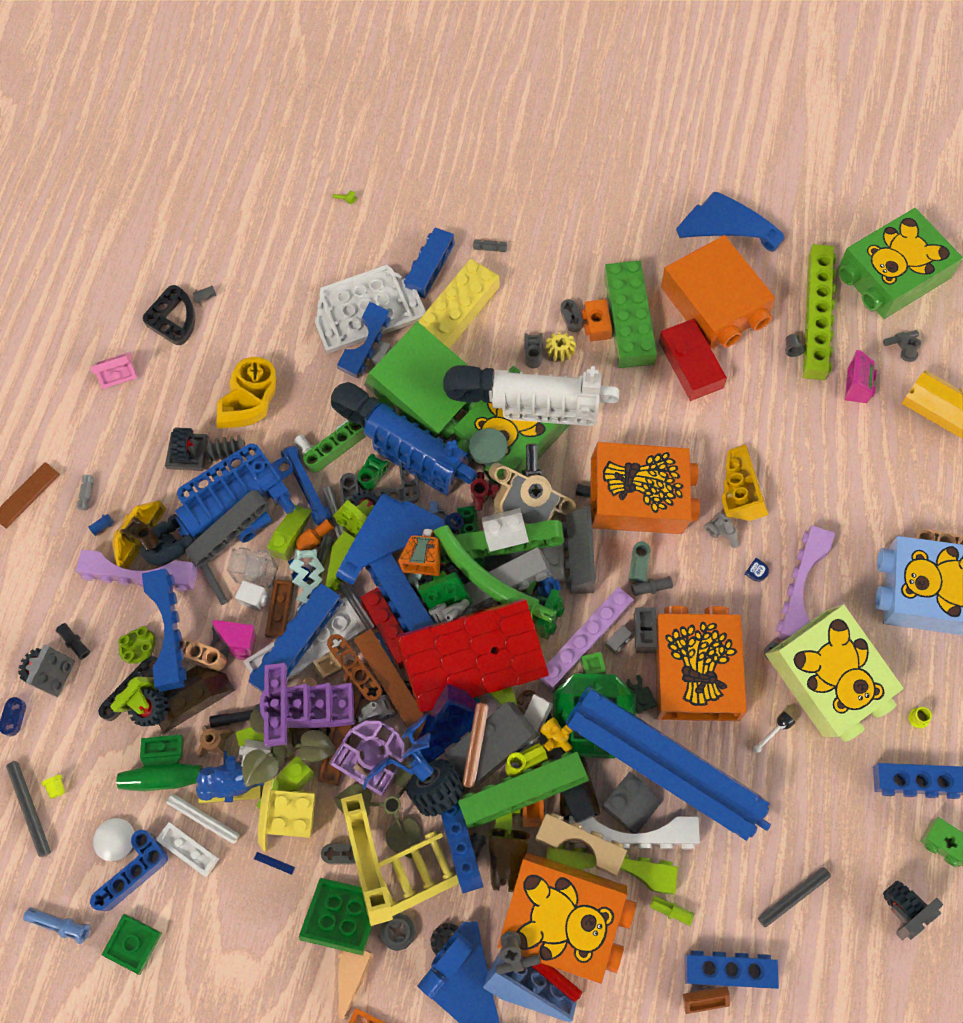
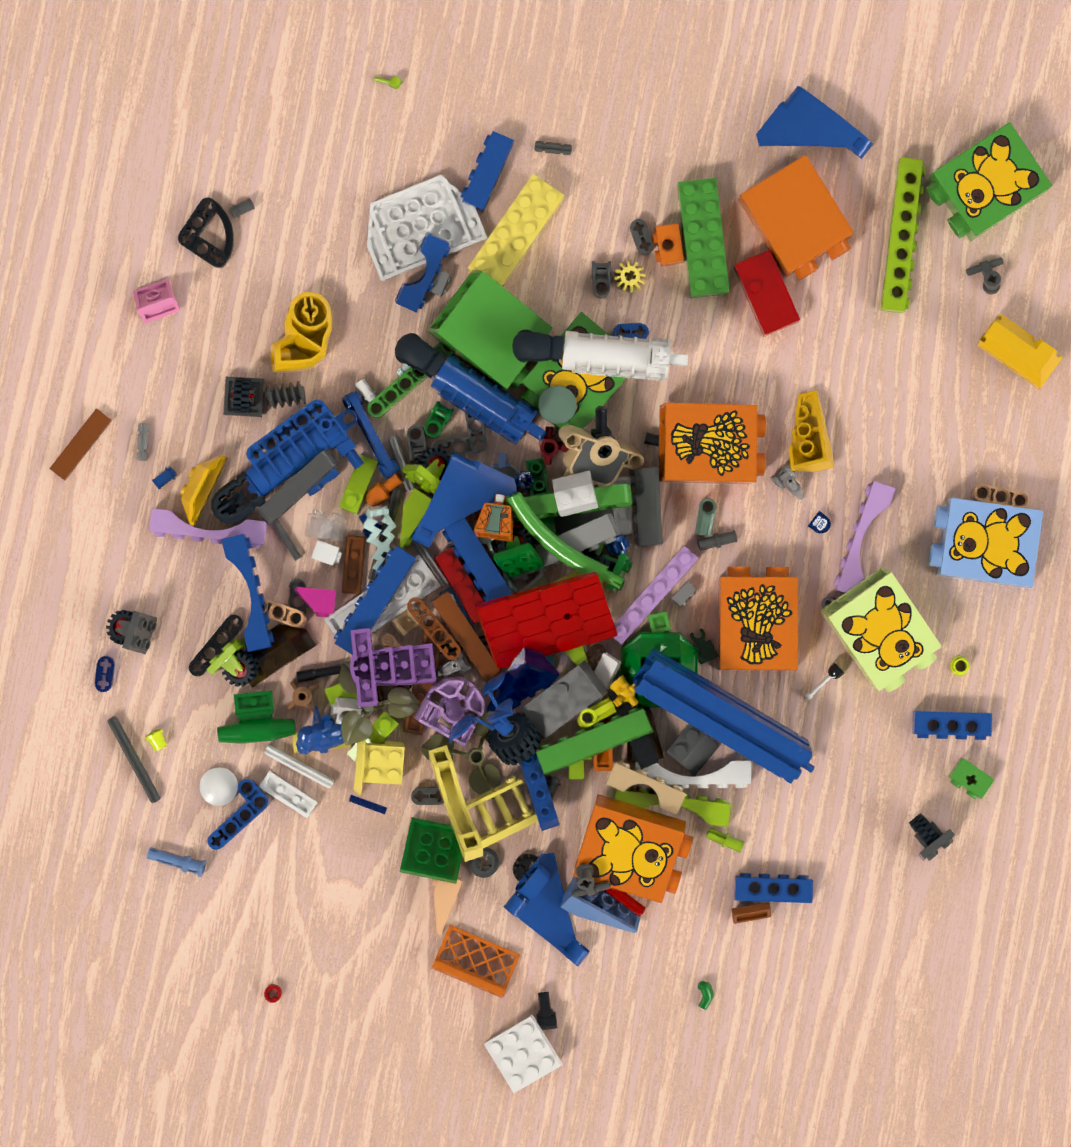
camera: 10 degrees left, 20 degrees up
black pin [56,623,90,660] -> none
green plate [101,914,162,975] -> none
lime dish [118,626,156,664] -> none
dark brown piece [120,517,159,550] -> none
light grey piece [429,599,469,623] -> none
nougat axle [462,703,489,787] -> none
dark brown piece [488,828,530,892] -> none
dark grey brick [633,607,658,653] -> none
dark grey axle [758,867,831,927] -> none
dark grey piece [785,334,804,357] -> none
dark pink slope [845,350,877,403] -> none

